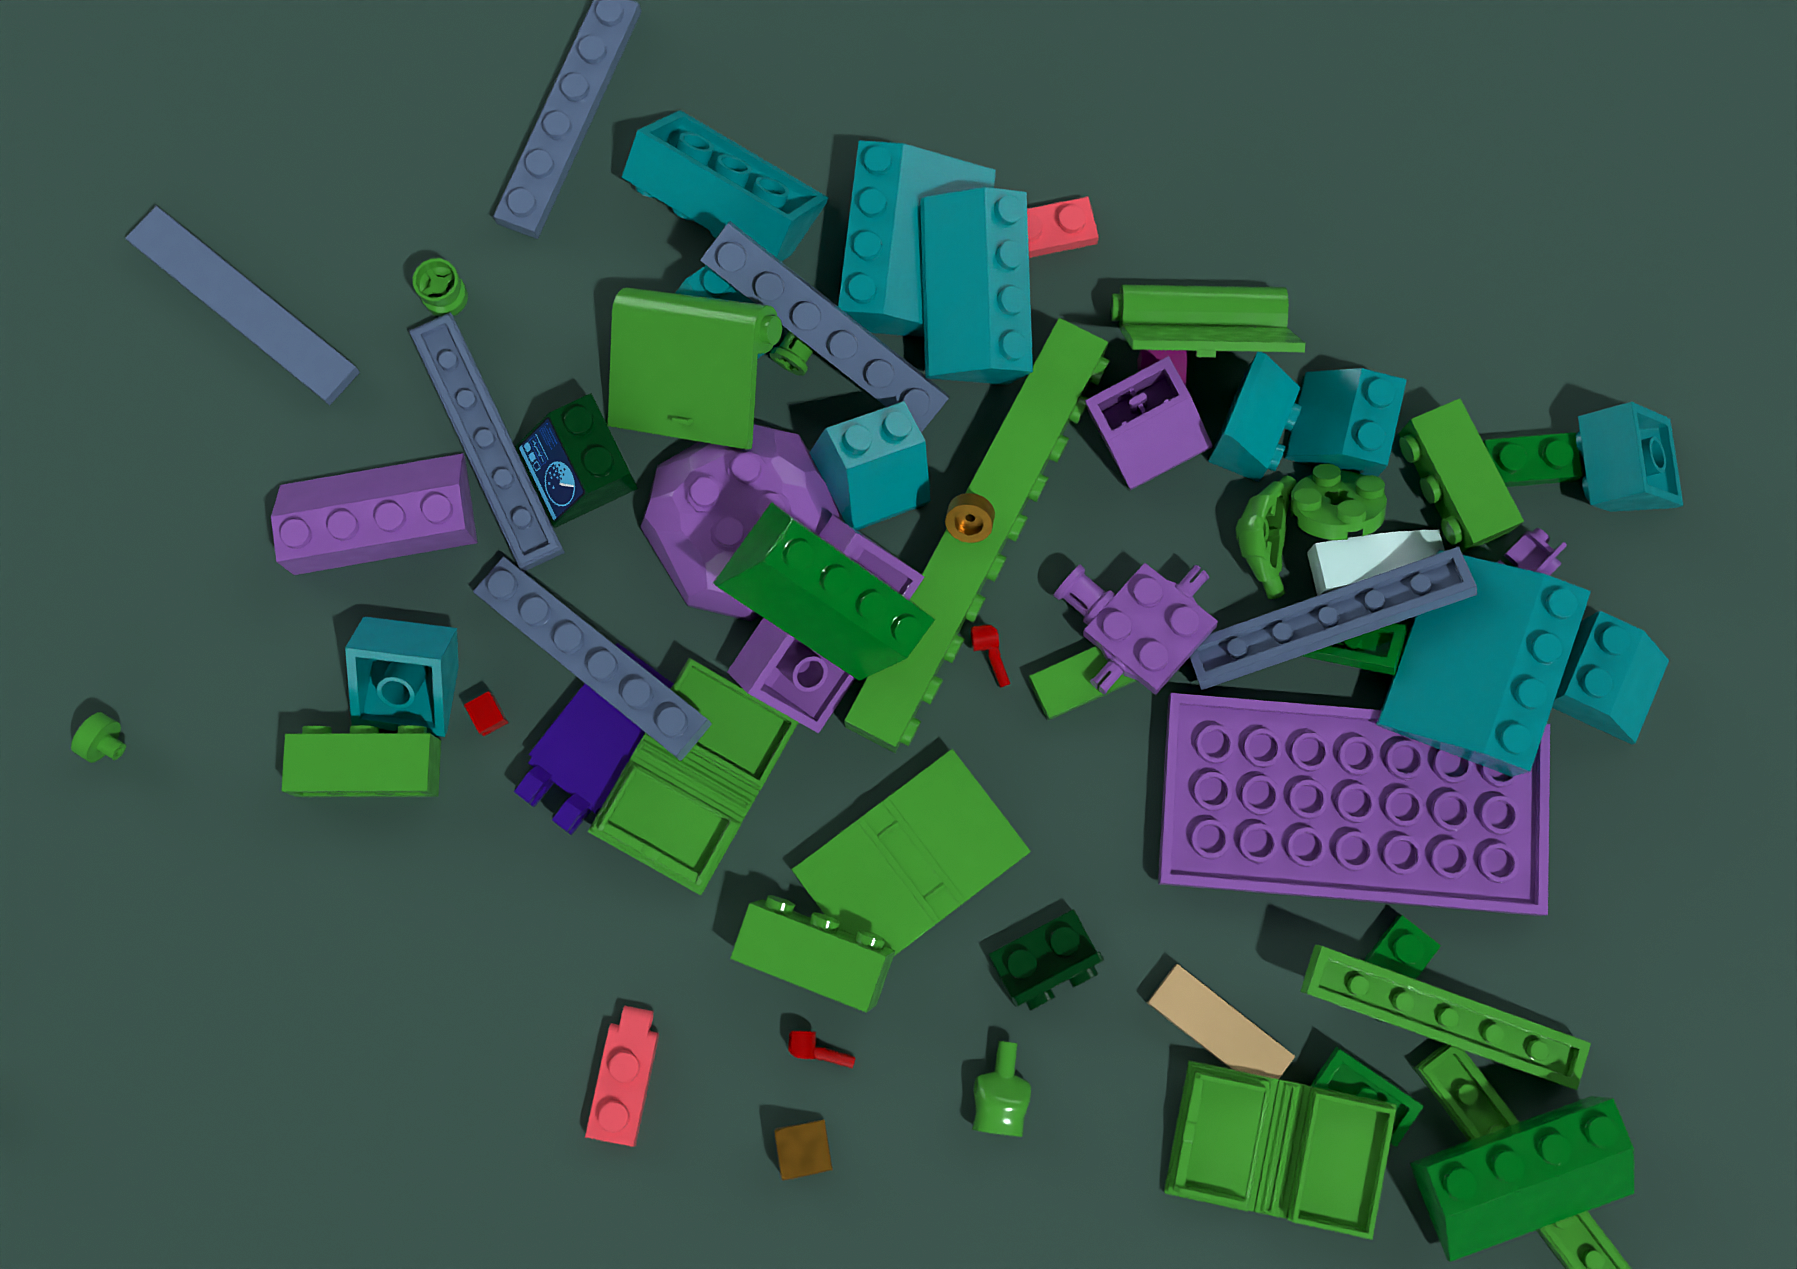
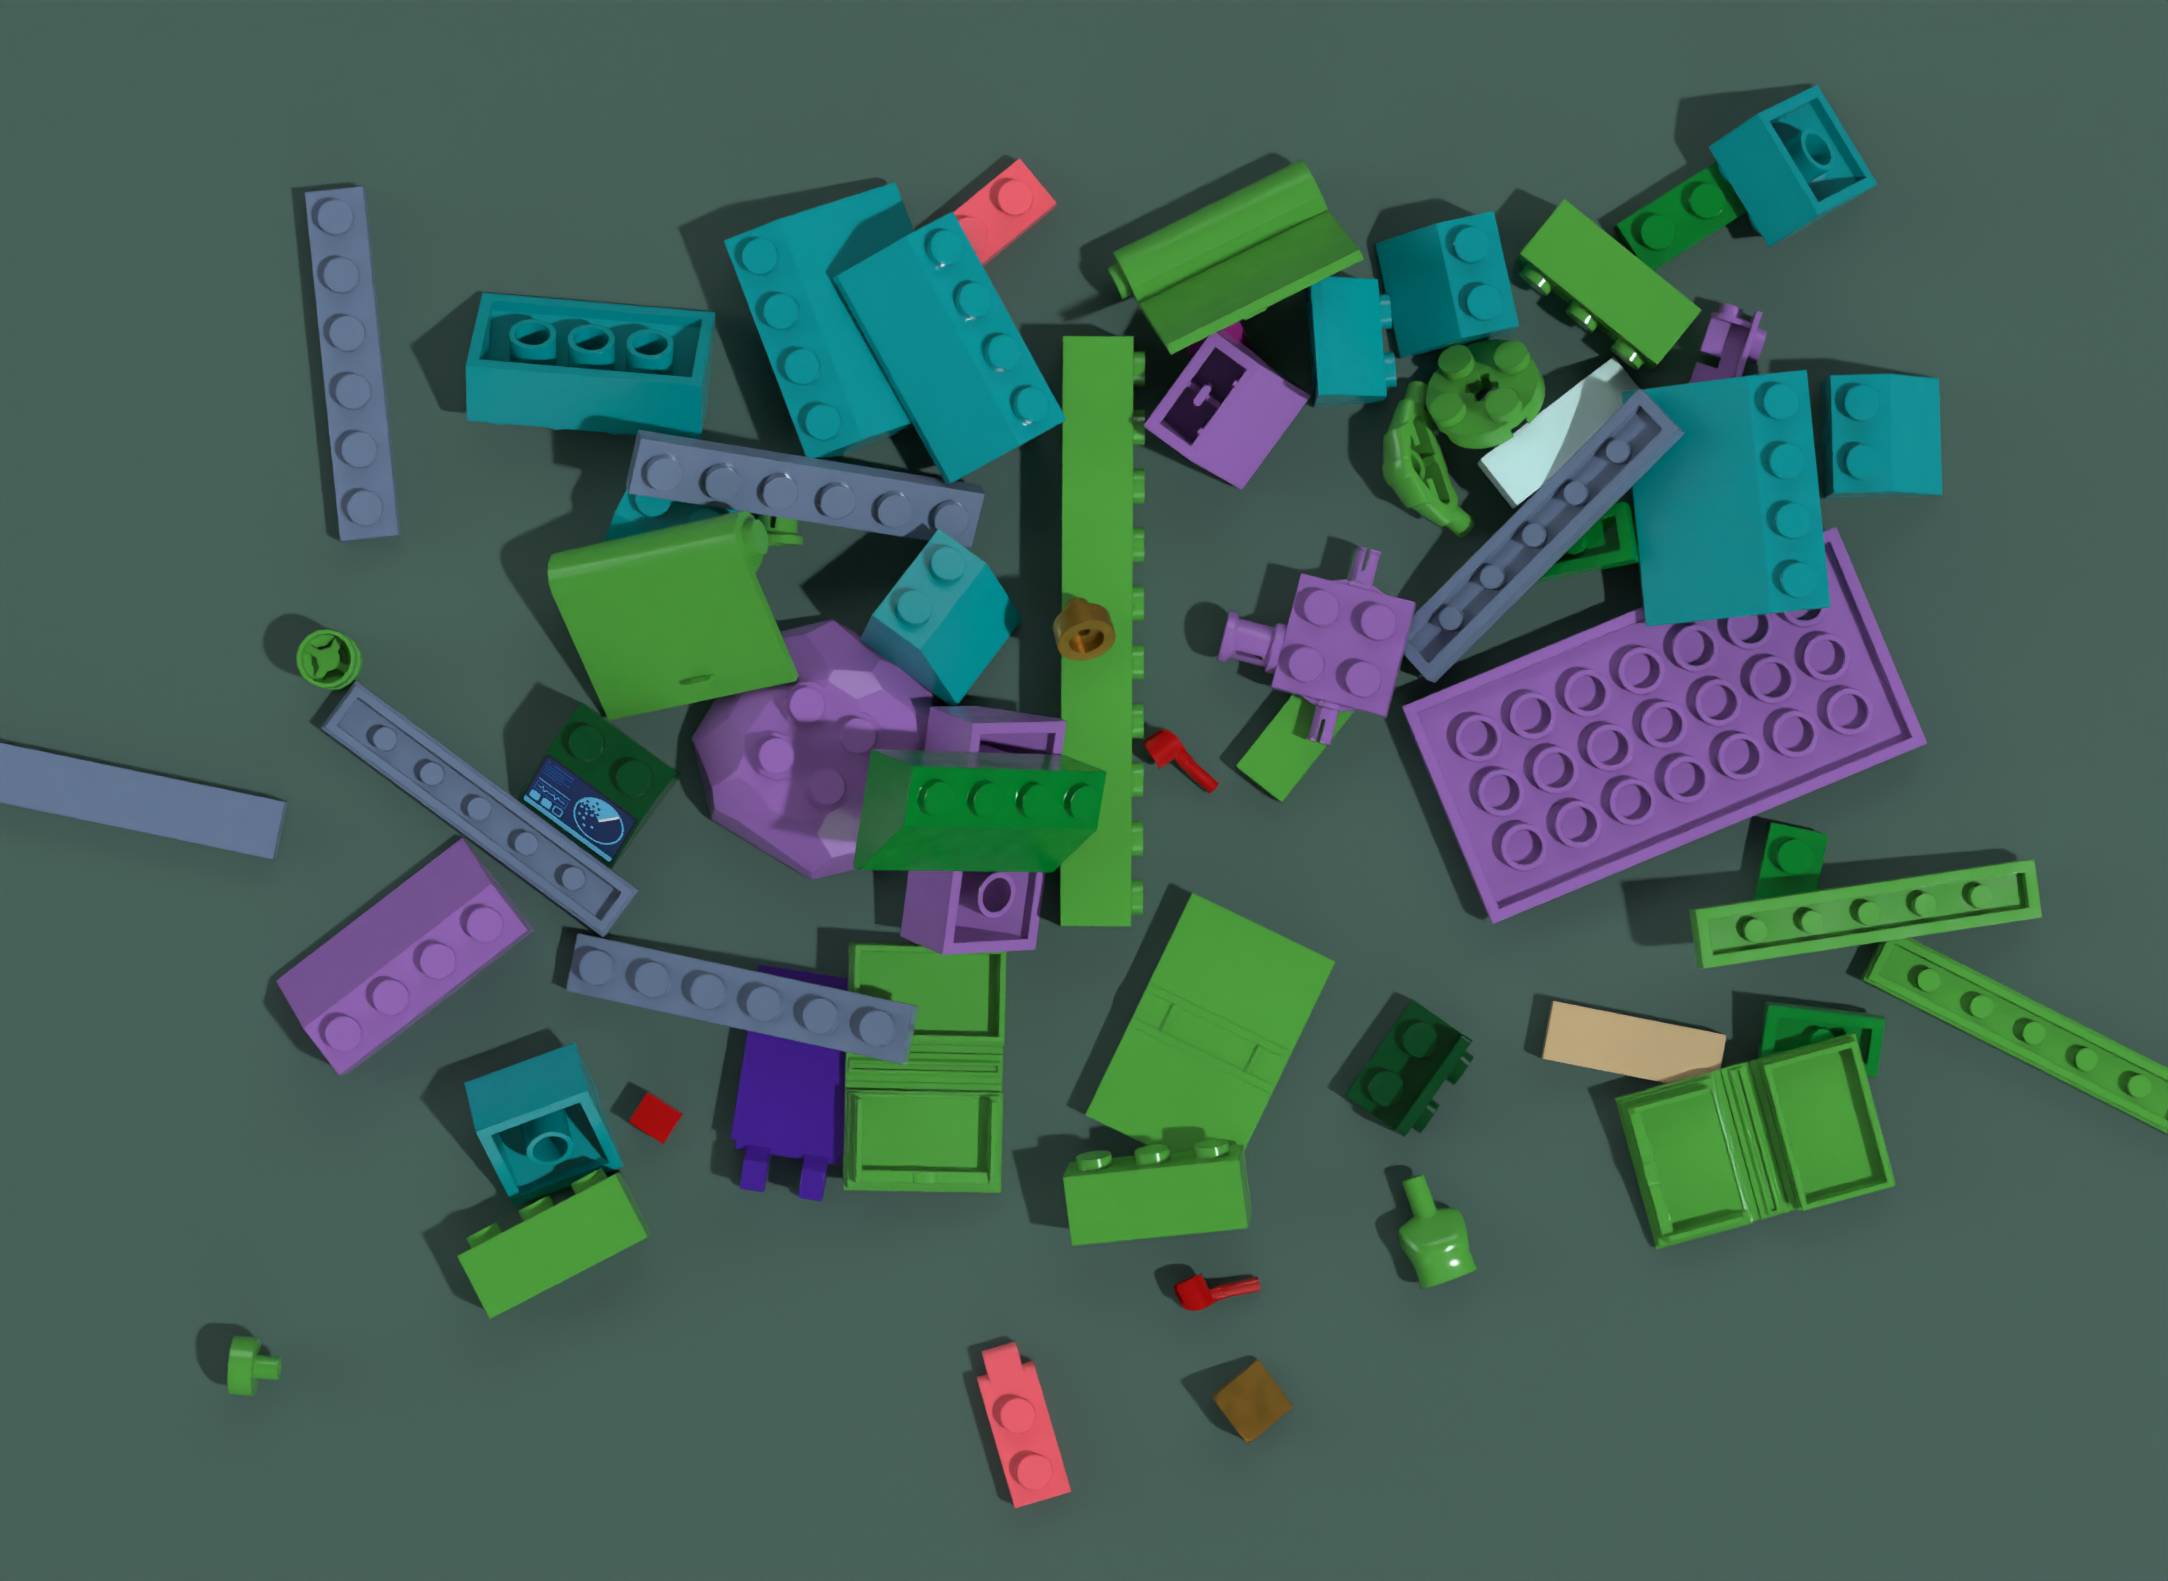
camera: 25 degrees left, 10 degrees up
green slope [1410,1096,1635,1262] -> none

